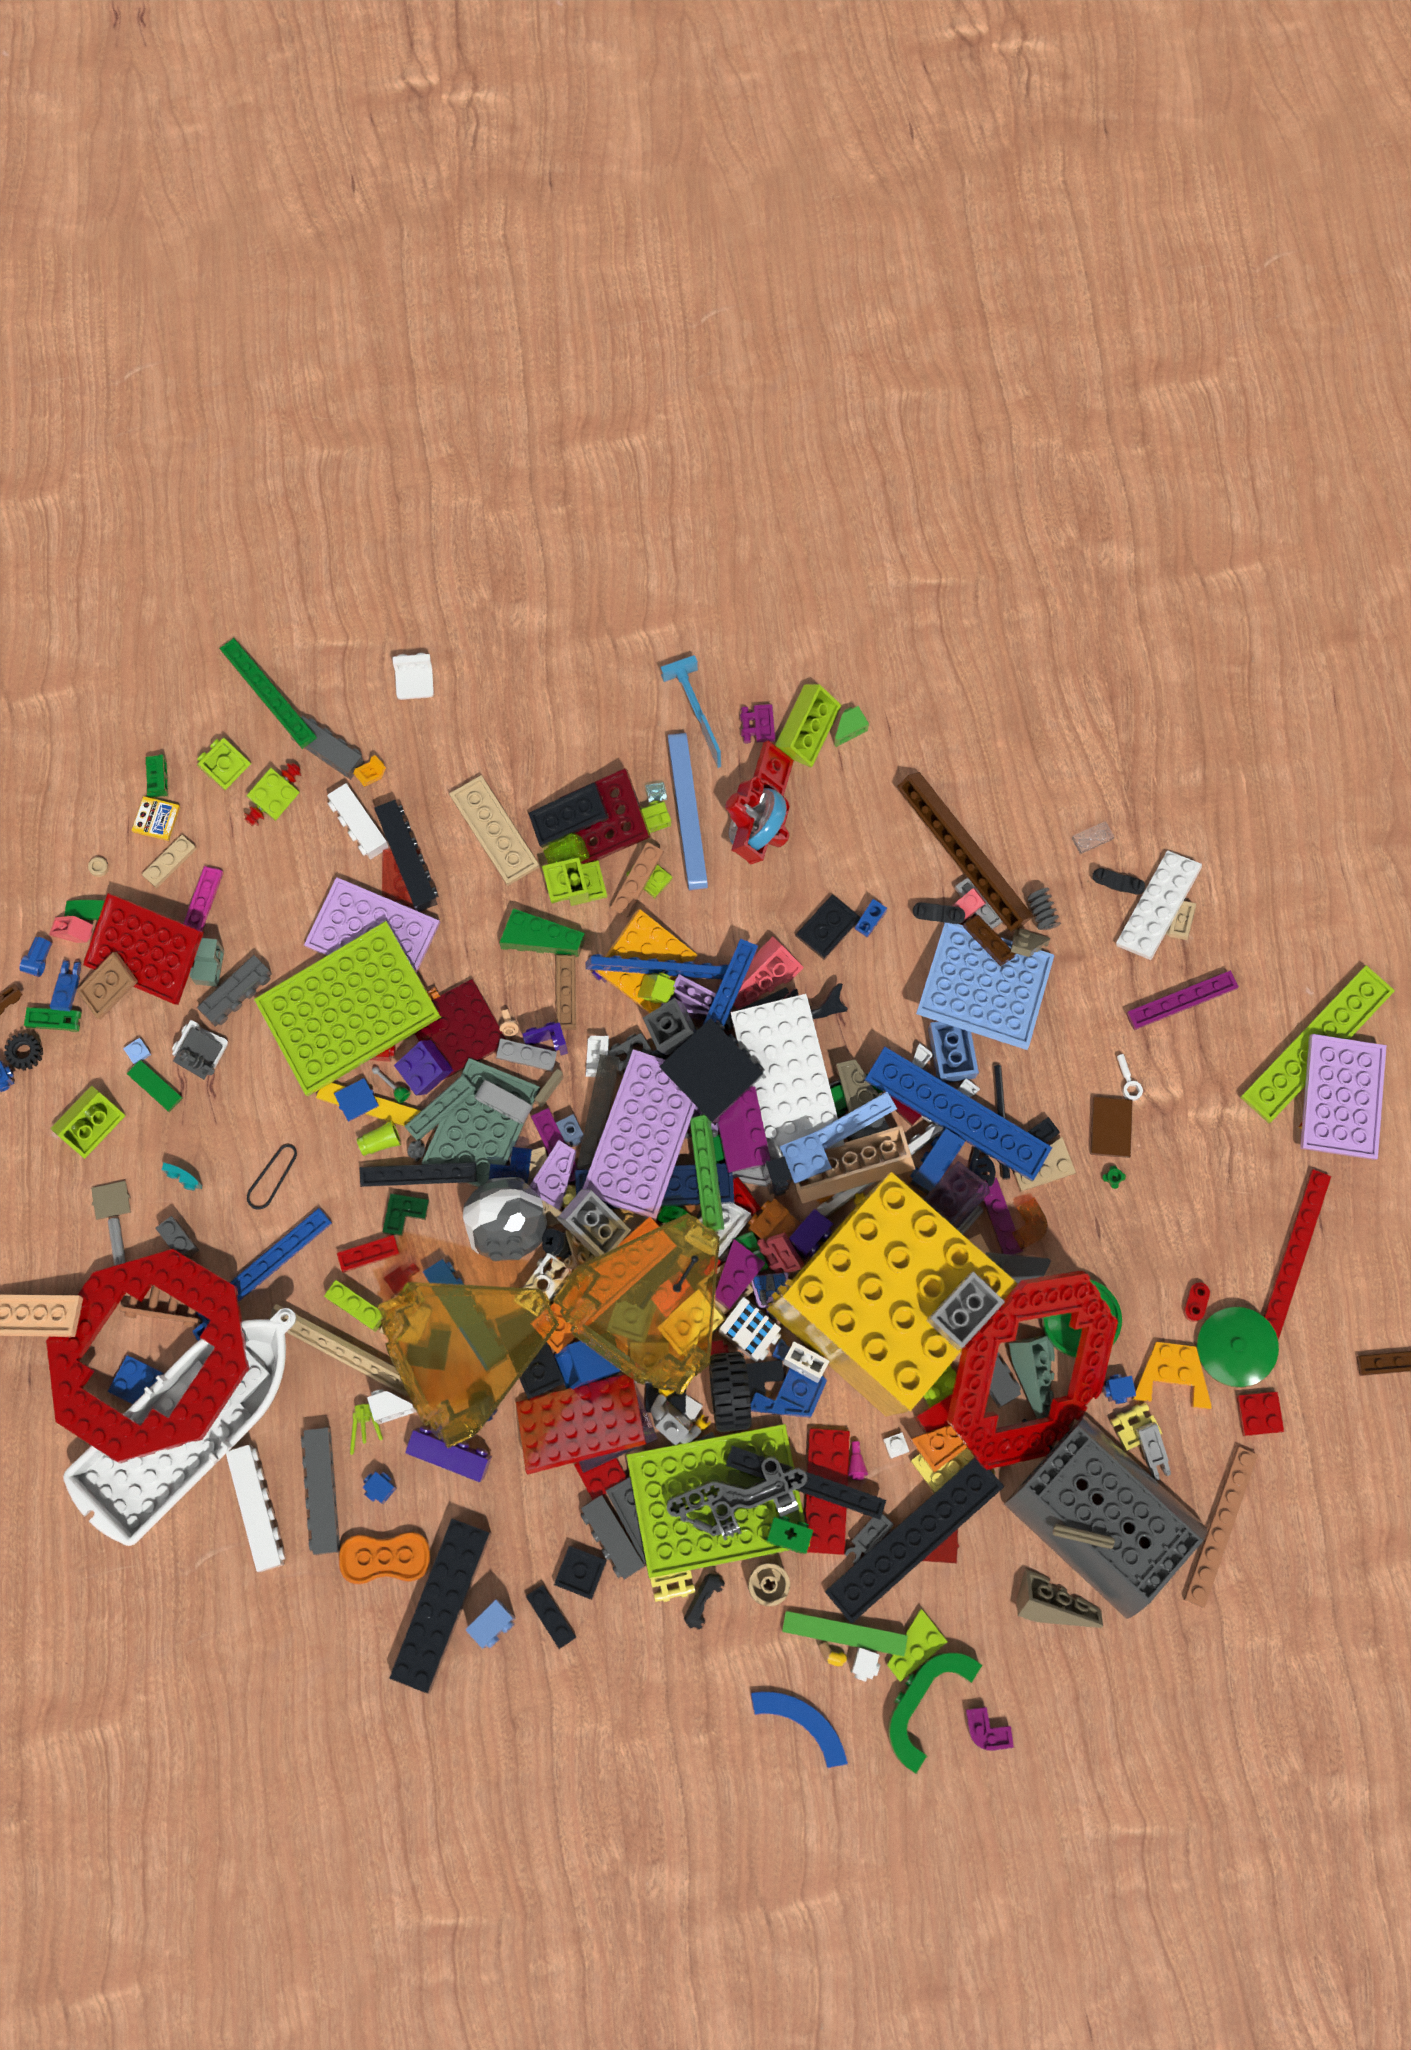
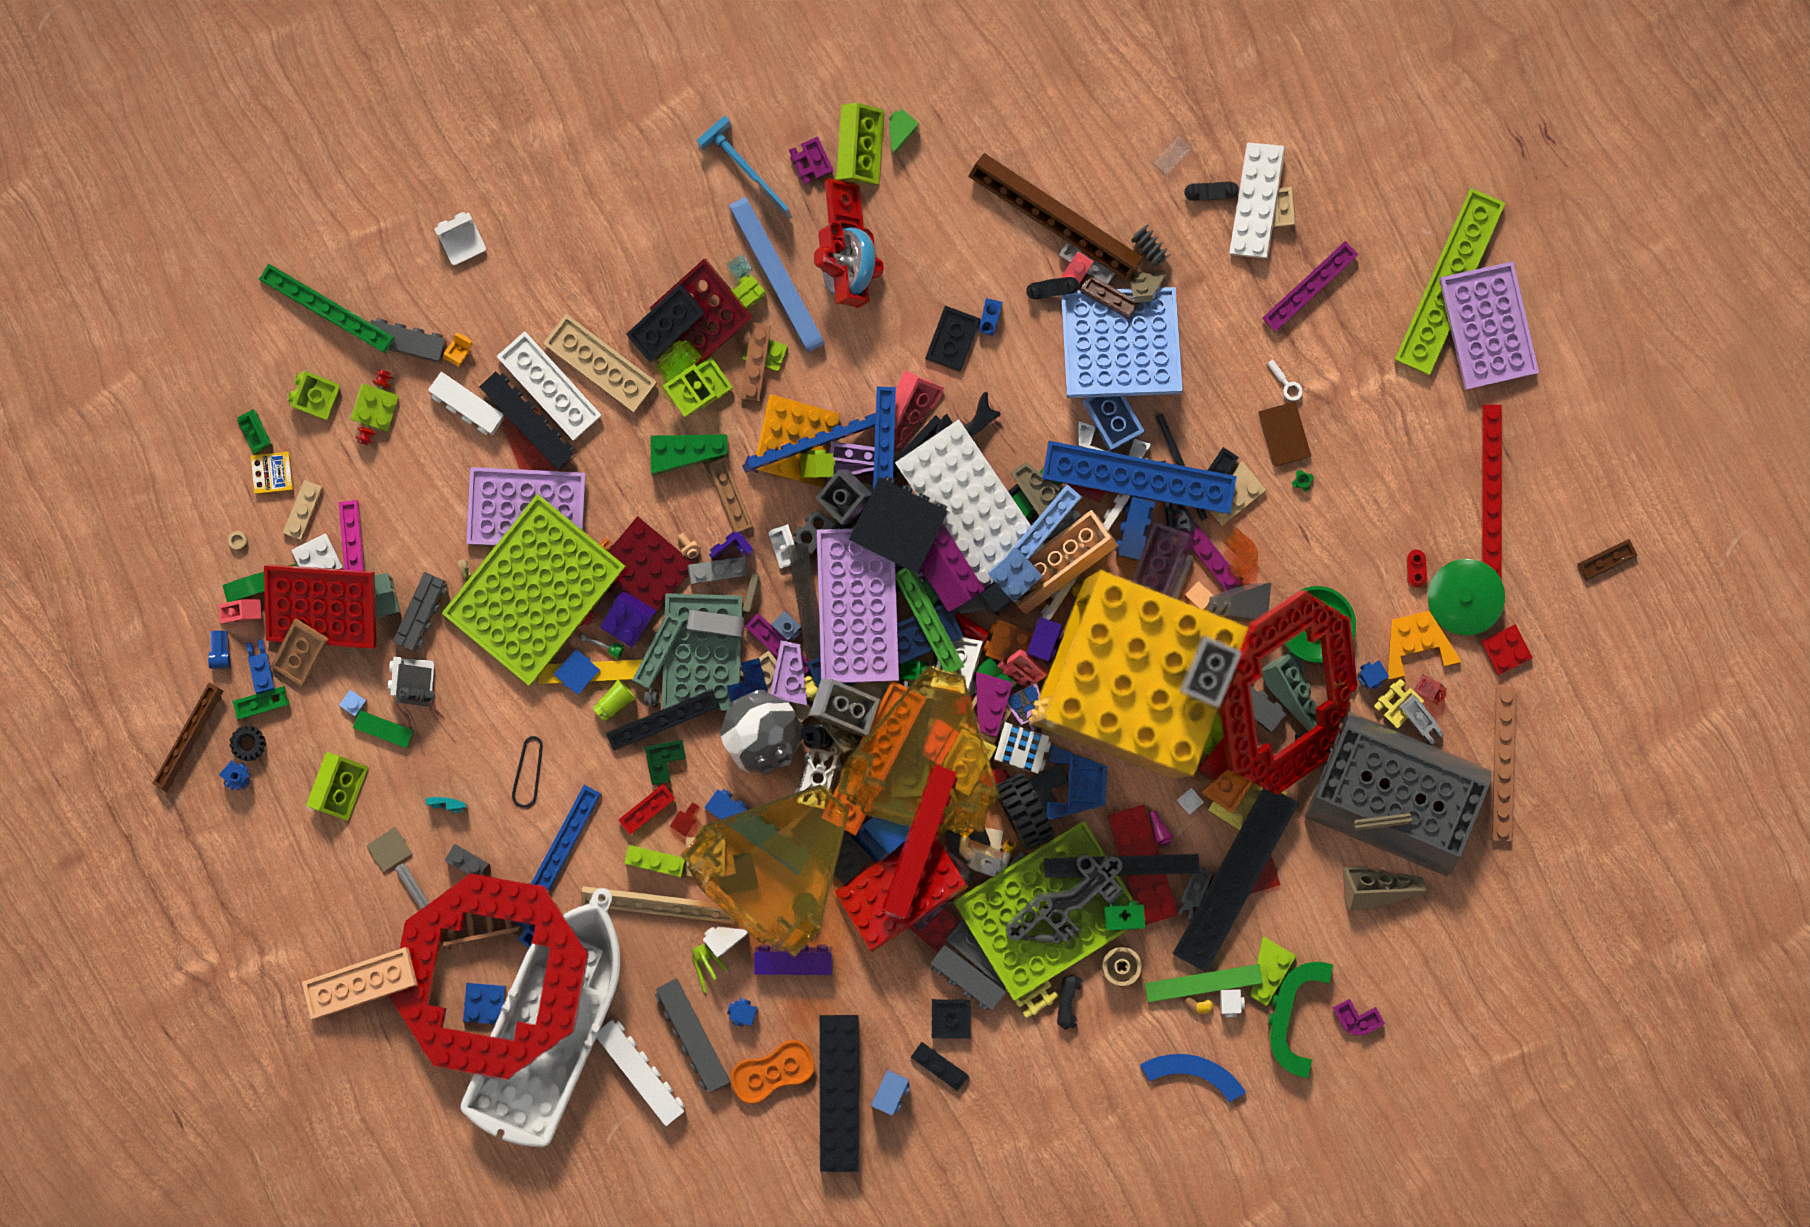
camera: 20 degrees left, 10 degrees up
black hinge [673,1255,699,1293] -> none
white brick [783,1342,829,1383] -> none
none -> white plate [291,533,343,569]
none -> tan tile [458,559,472,581]
none -> white plate [496,331,602,441]
none -> red brick [881,764,958,920]
none -> clear red bracket [1413,674,1447,705]

